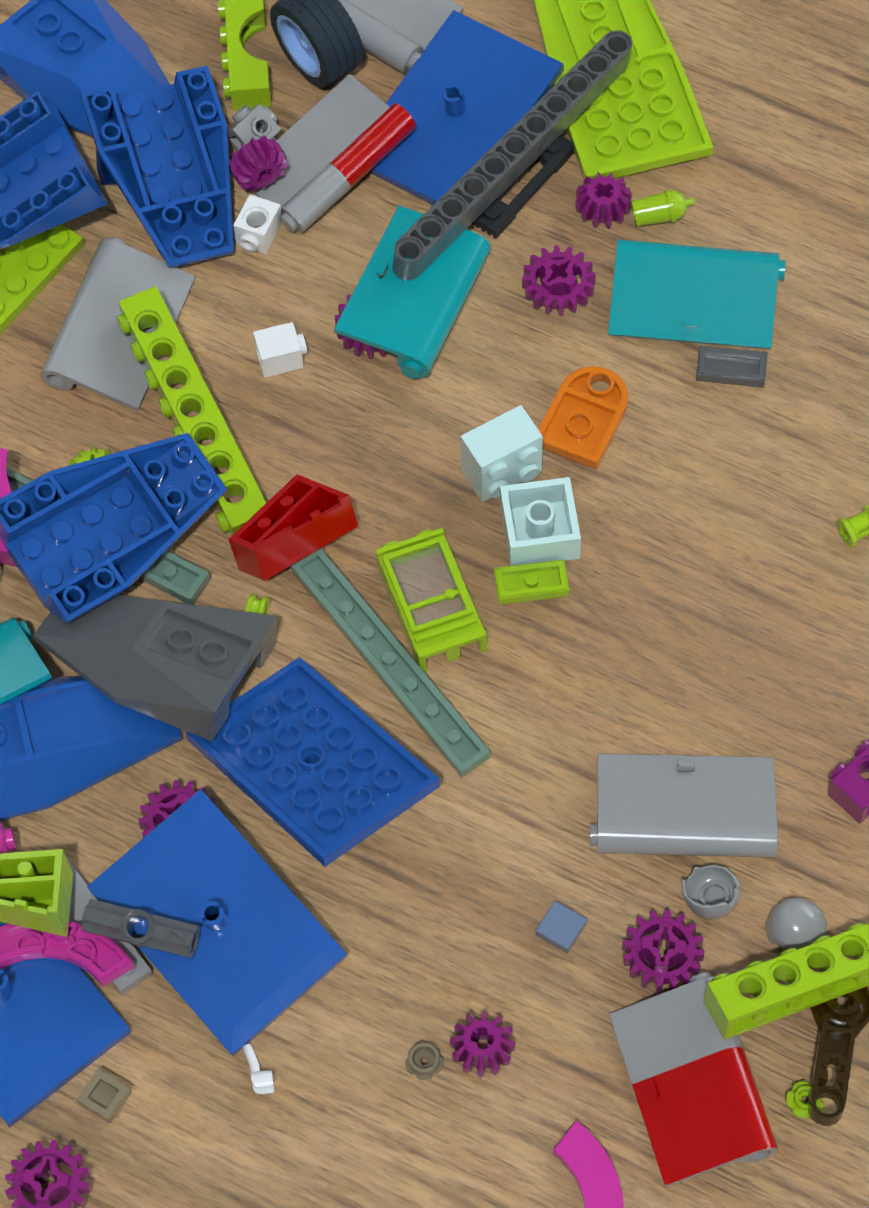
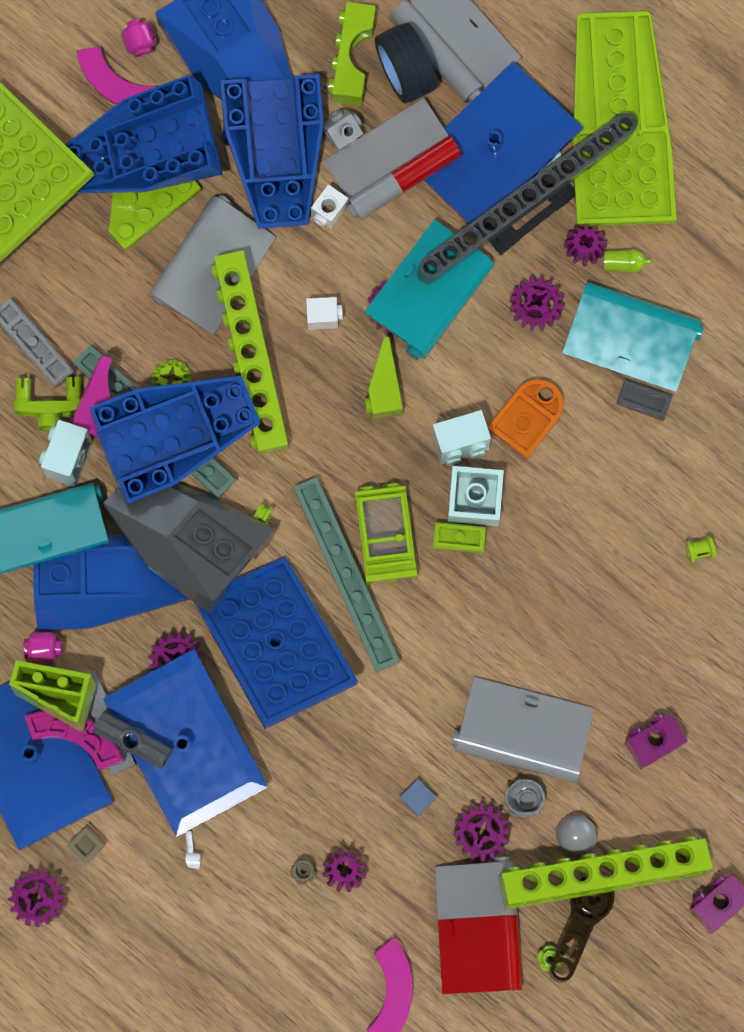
camera: 10 degrees right, 15 degrees up
red wedge [228,474,358,581] -> none
magenta gear [229,135,288,192] -> none
none -> lime slope [364,337,403,420]

